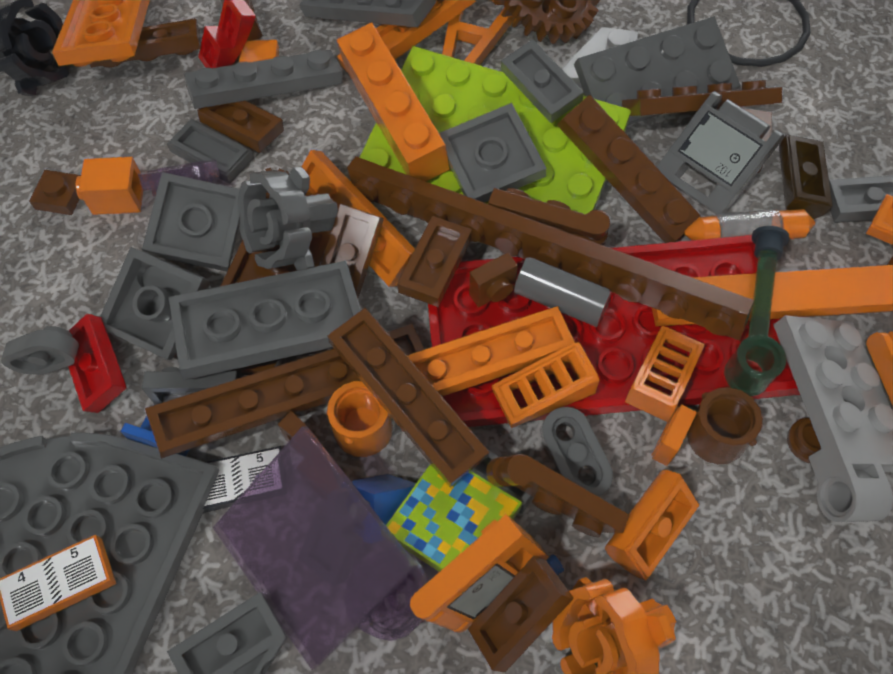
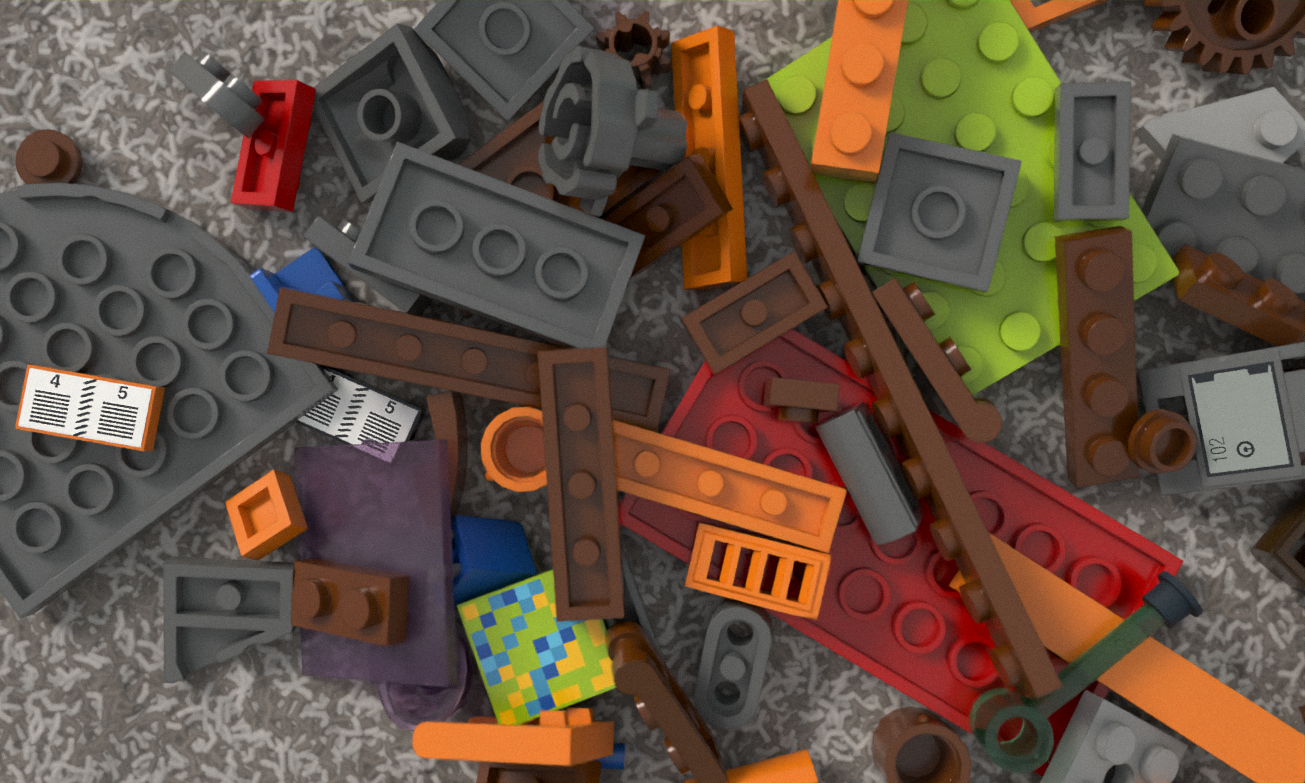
camera: 30 degrees right, 25 degrees up
orange slope [625,325,705,423] -> none
orange tile [651,405,697,466] -> none
piece [684,209,816,240] -> none
none -> orange plate [225,469,308,561]
none -> reddish brown plate [291,558,409,647]
none -> reddish brown plate [1128,409,1197,474]

